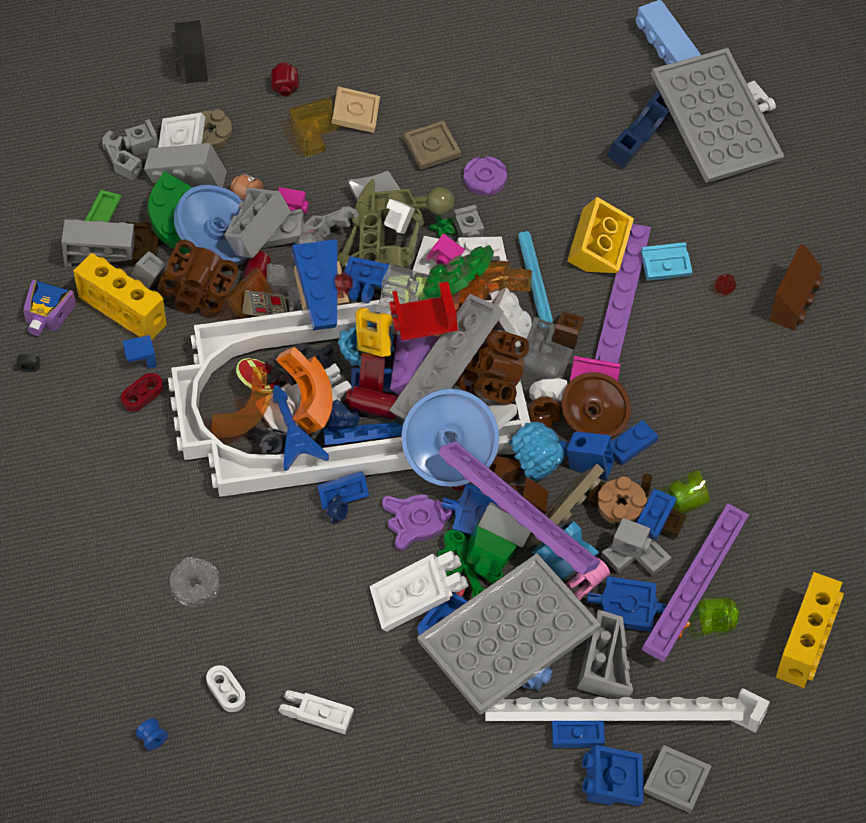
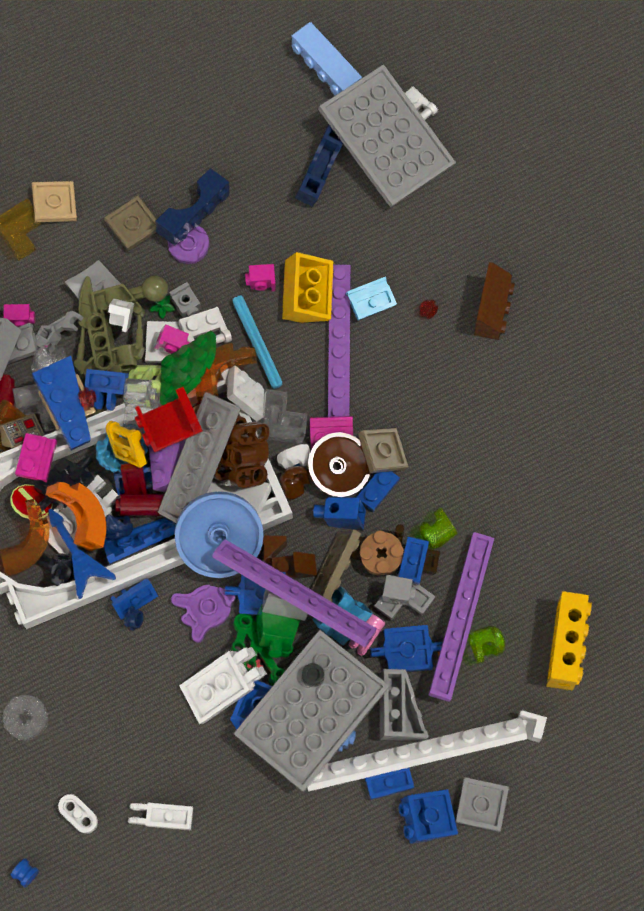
camera: 10 degrees left, 15 degrees up
dark azure hair [509,422,564,482] -> none
reddish brown slope [553,311,585,349] -> none
none -> dark pink plate [15,433,57,482]
none -> dark blue arch [155,168,230,246]
none -> dark pink brick [245,264,276,291]
none -> pearl dark grey tile [302,663,325,687]
none -> dark tan plate [358,428,408,473]

